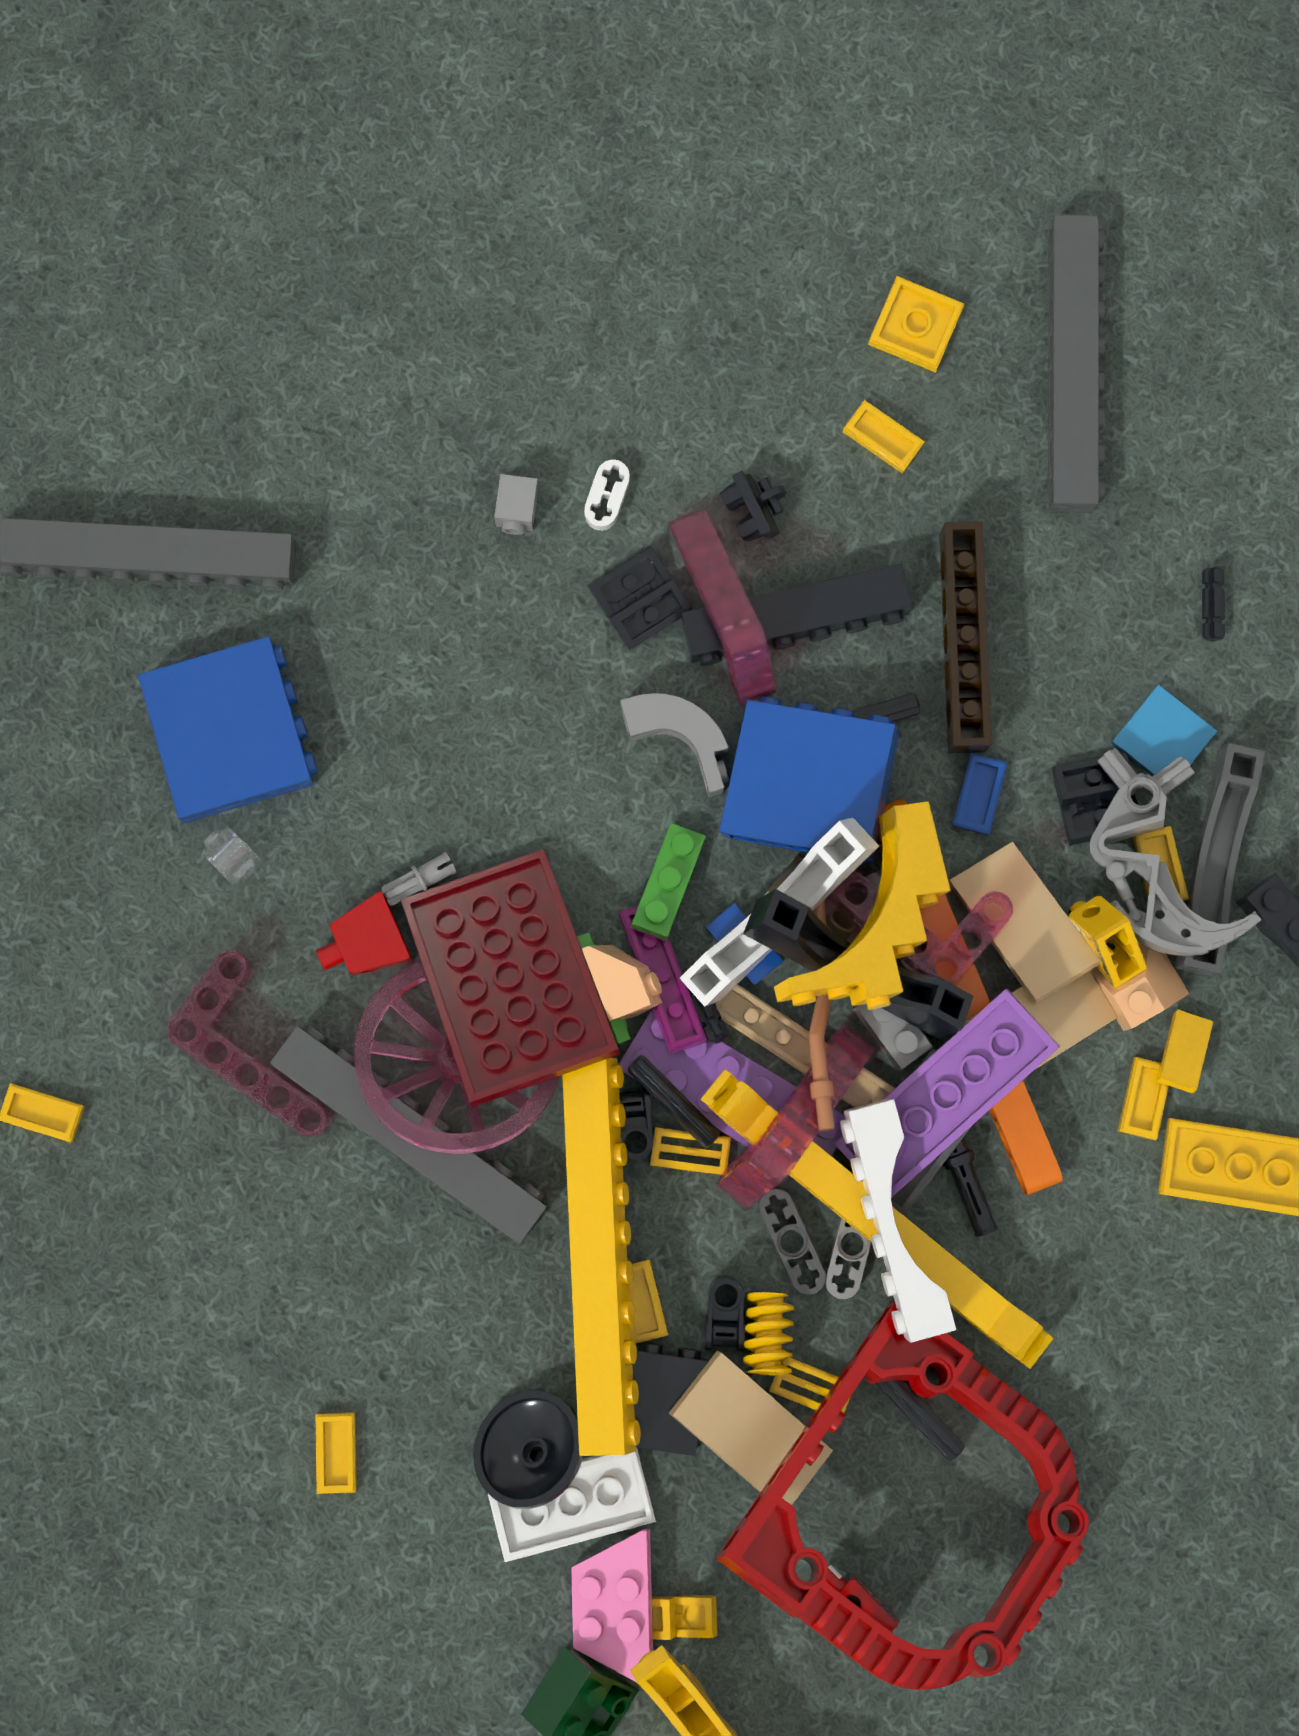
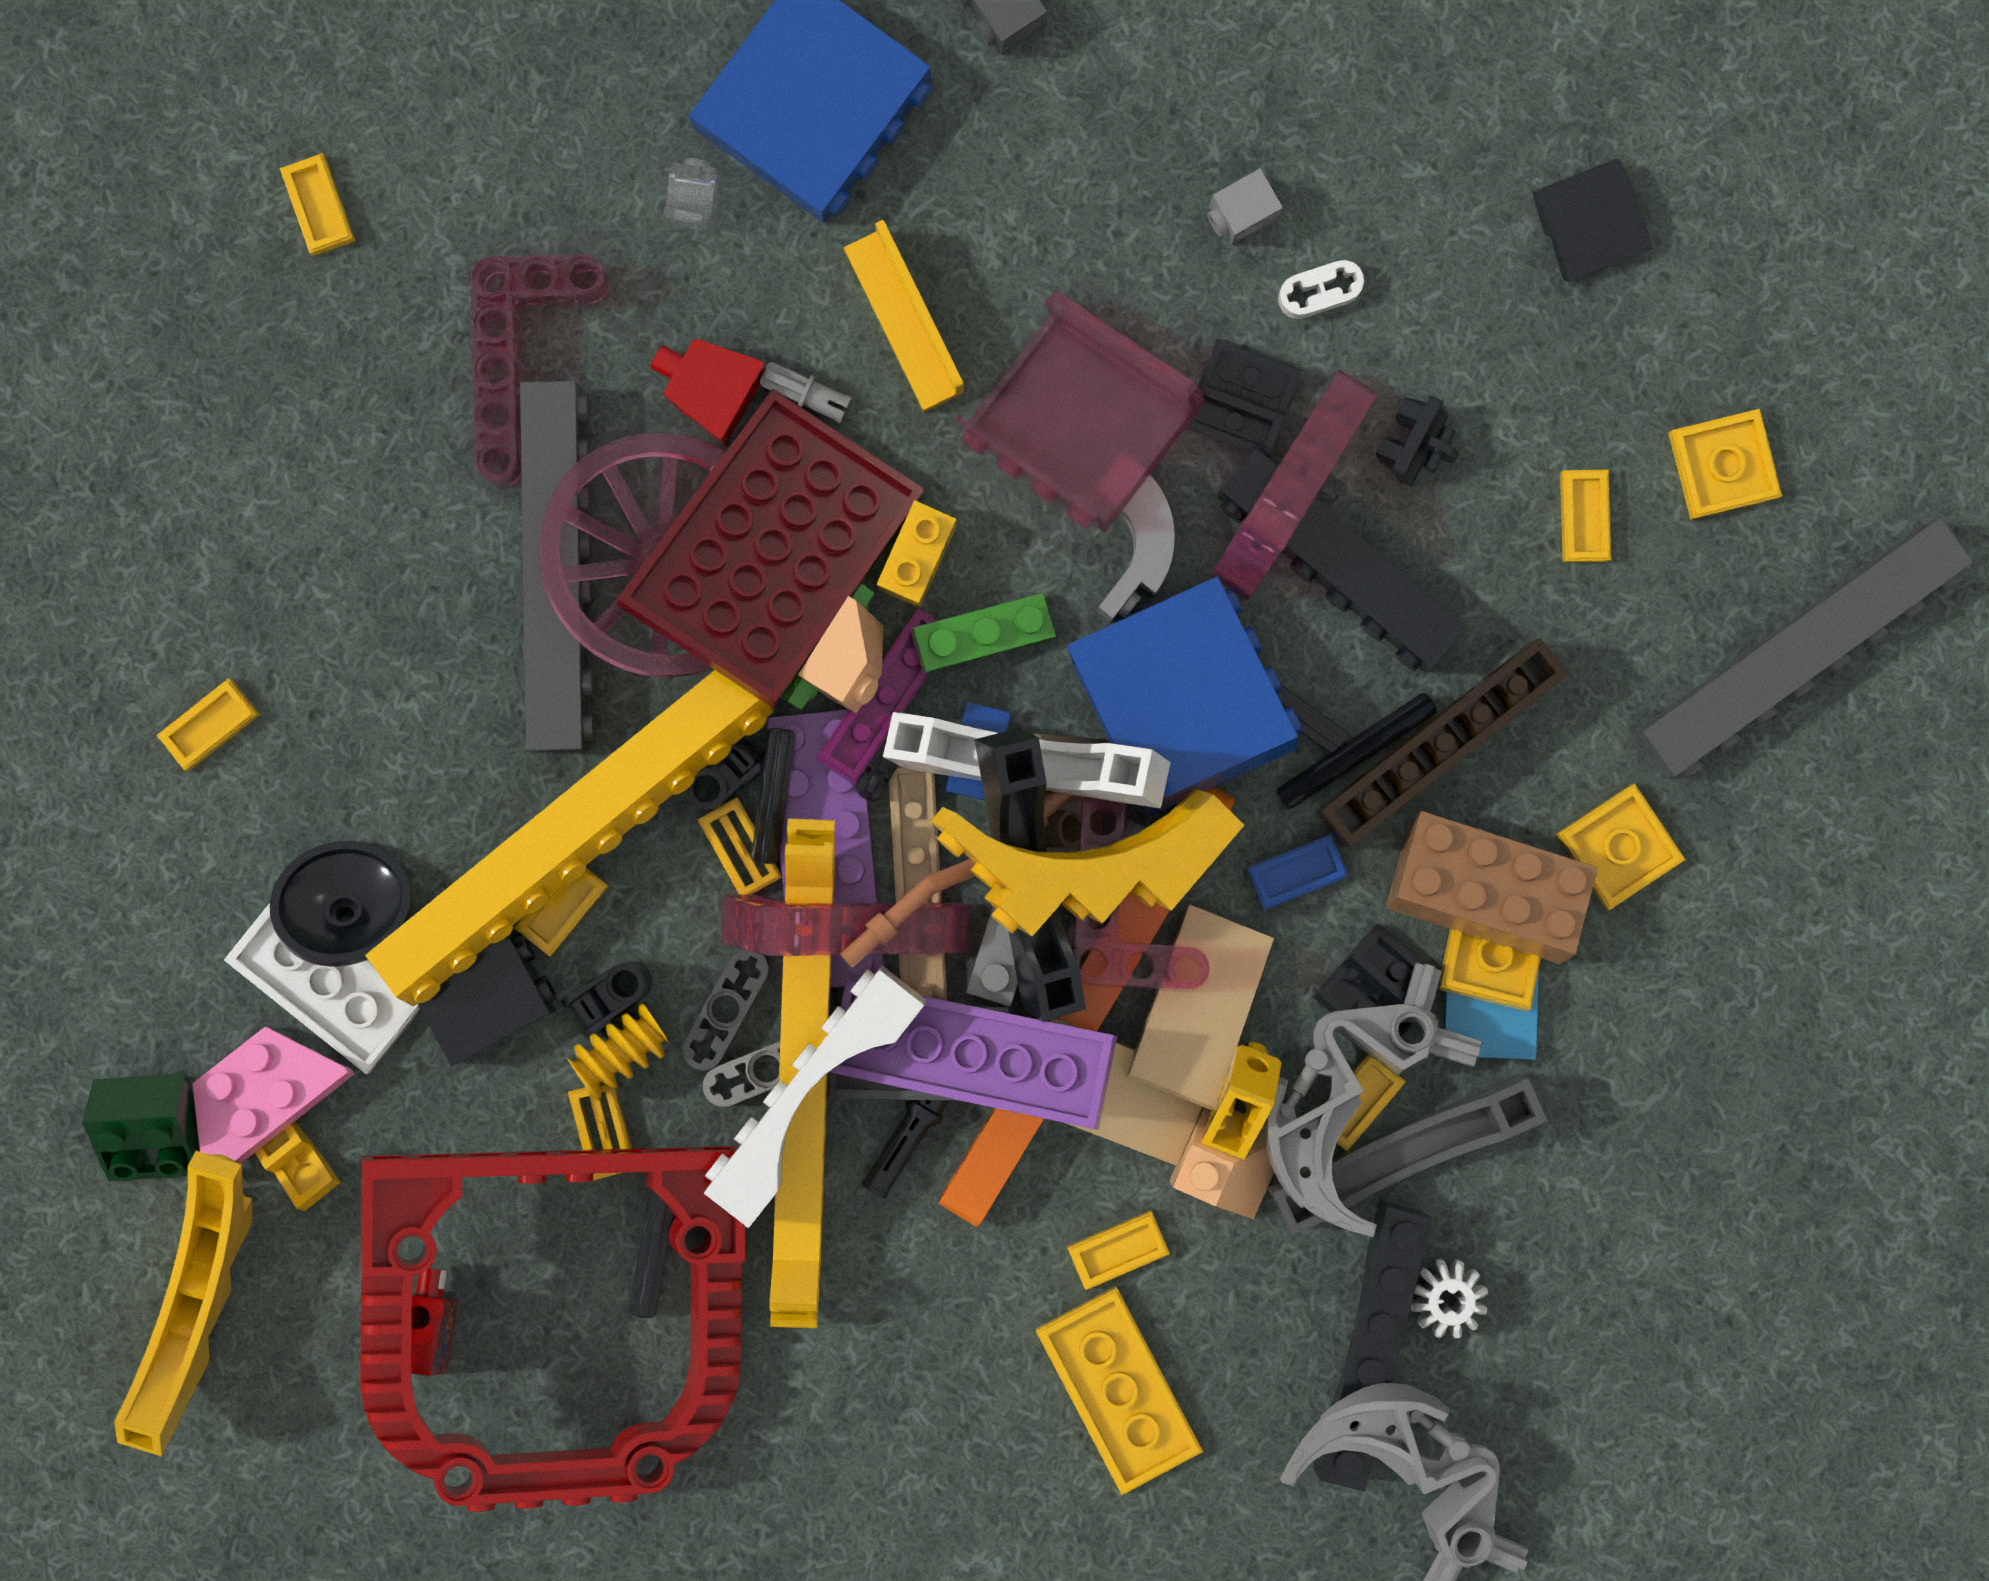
camera: 55 degrees right, 5 degrees up
tan tile [669,1351,833,1505] -> none
yellow tile [1156,1009,1213,1094] -> none
black axle [1202,567,1225,641] -> none
none -> yellow panel [844,220,964,413]
none -> yellow brick [877,500,957,608]
none -> clear pink panel [954,290,1206,533]
none -> black axle [1276,693,1437,809]
none -> medium nougat brick [1385,811,1598,964]
none -> yellow tile [1437,929,1541,1012]
none -> black slope [1532,159,1653,282]
none -> yellow tile [1556,783,1686,910]

